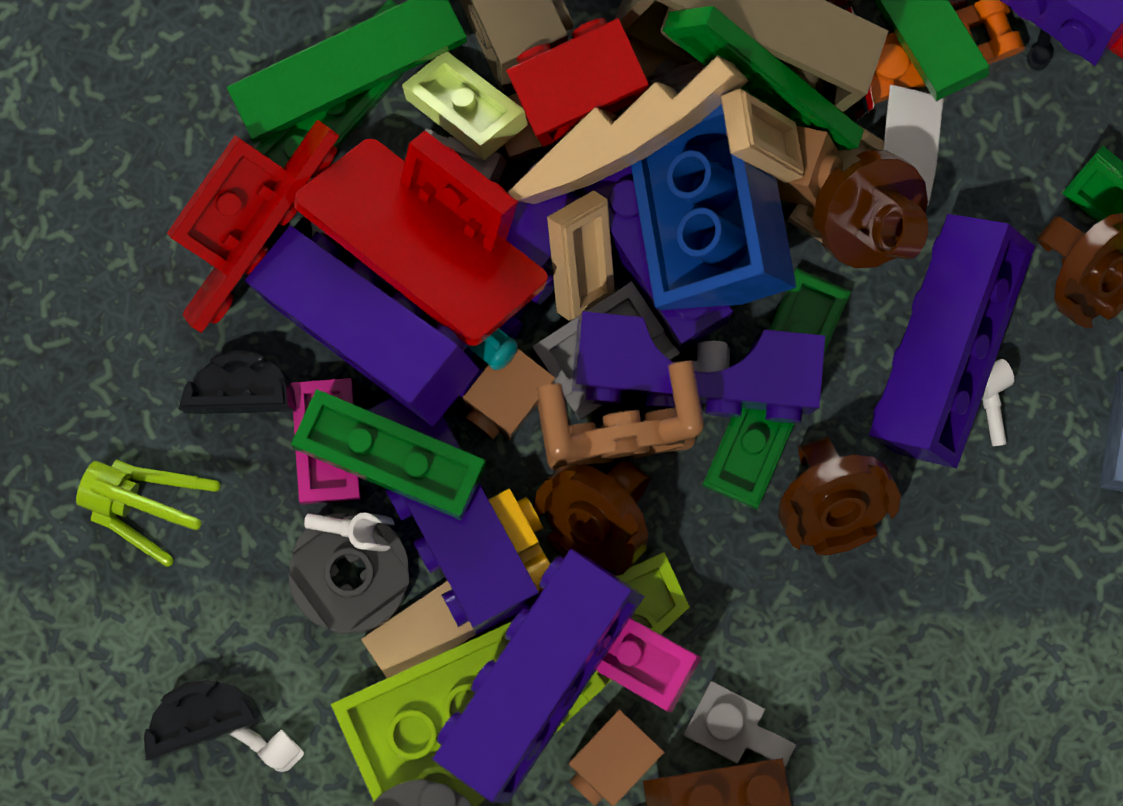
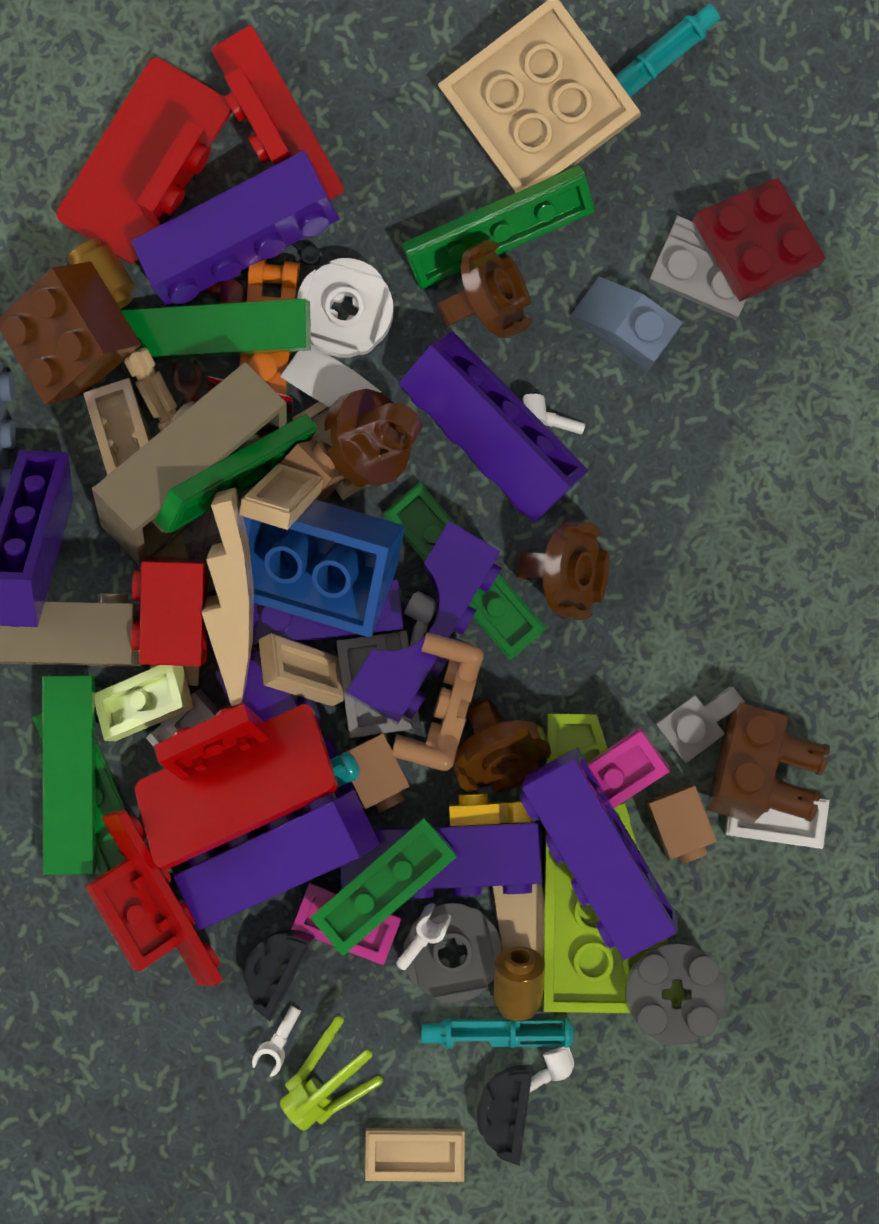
camera: 60 degrees left, 5 degrees up
none -> white hand [252,1005,301,1077]
none -> white plate [297,258,394,358]
none -> tan tile [365,1128,465,1182]
none -> teal piece [422,1018,574,1048]
none -> pearl gold brick [494,946,545,1021]

